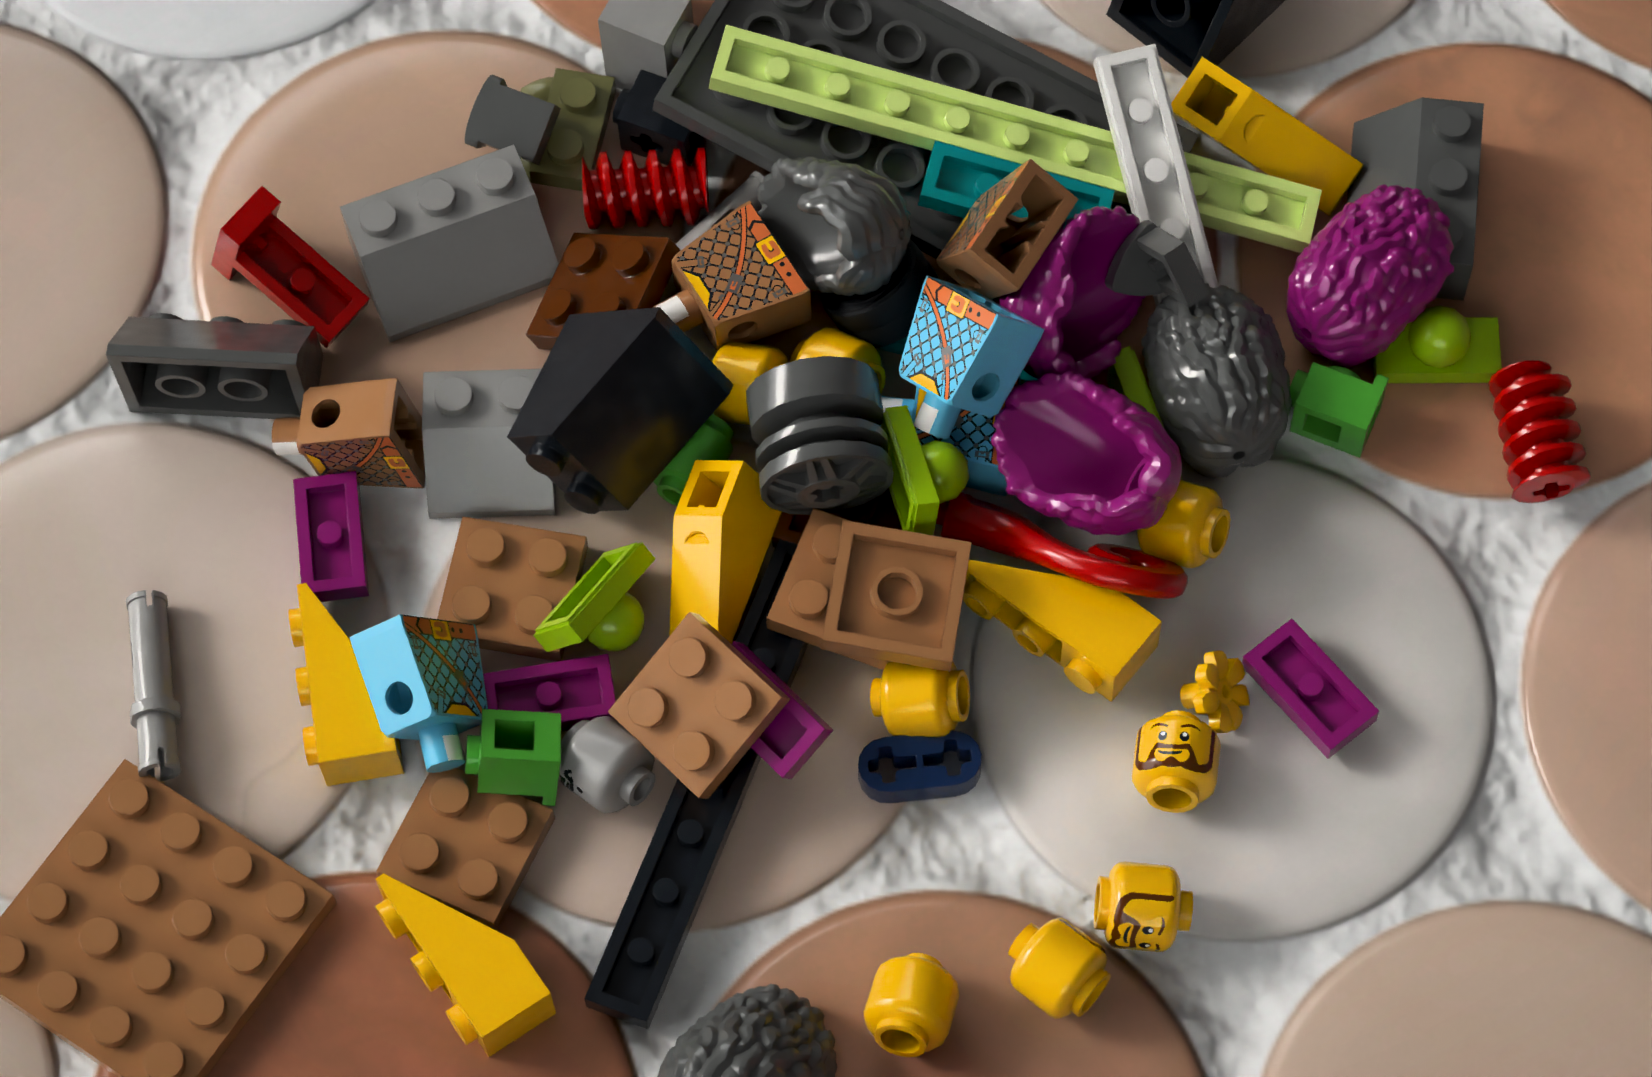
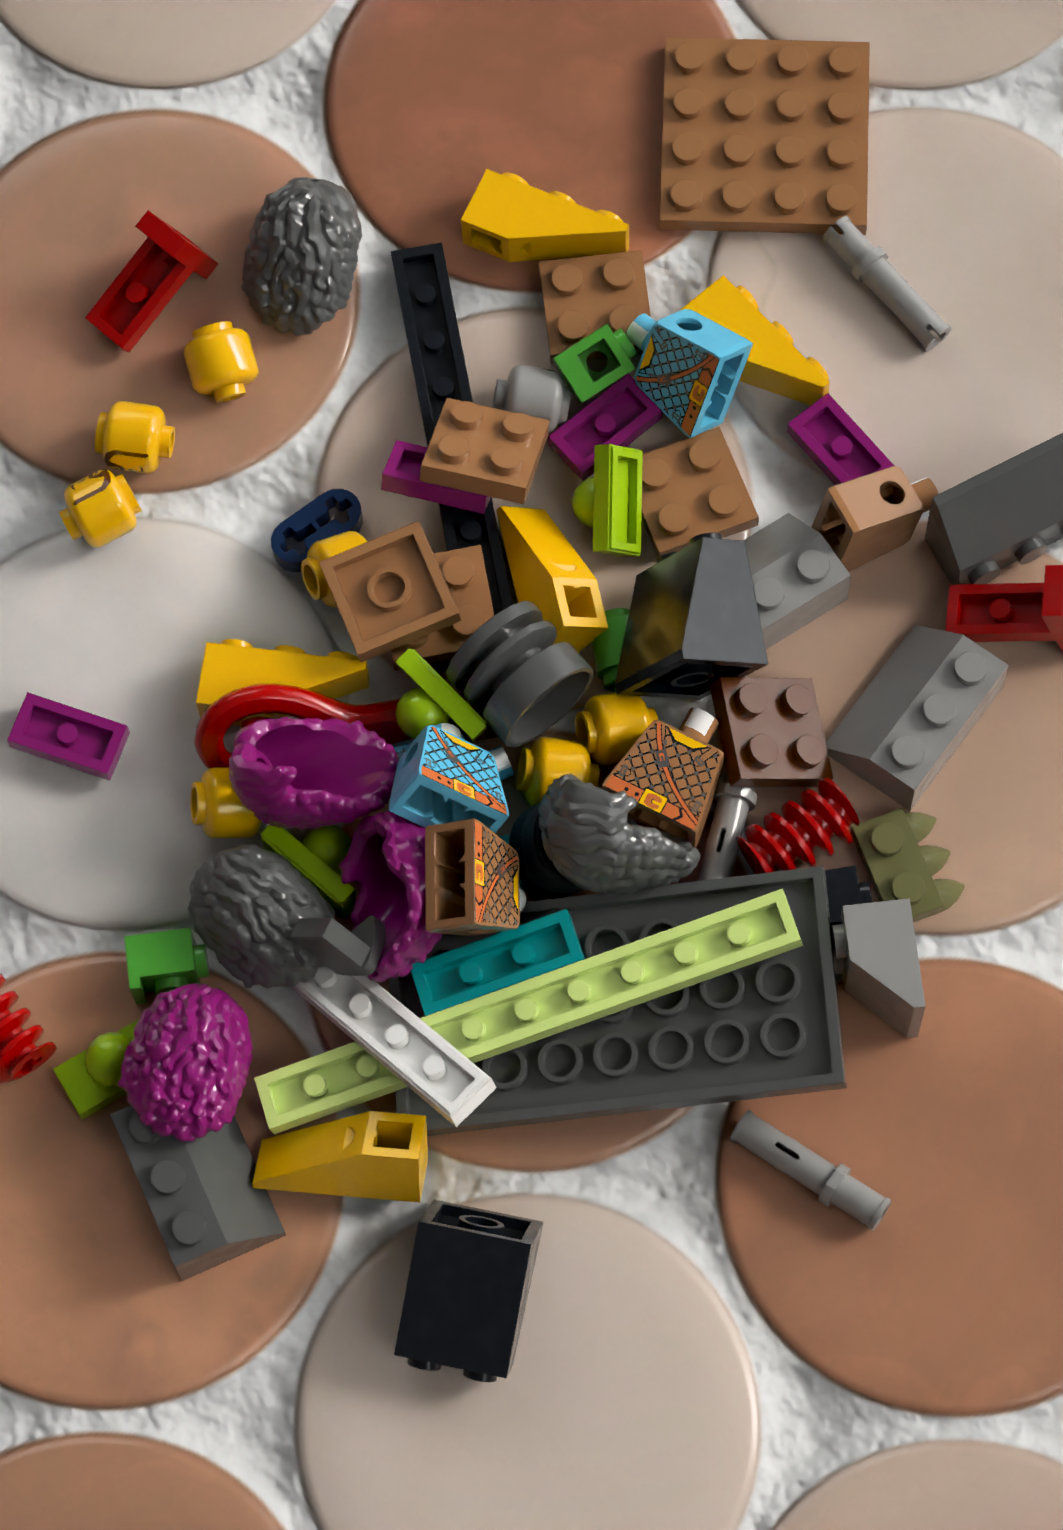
camera: 150 degrees right, 5 degrees up
dark grey tile [465,75,561,165] -> none
yellow head [1132,710,1221,813] -> none
yellow plant [1180,650,1250,734] -> none

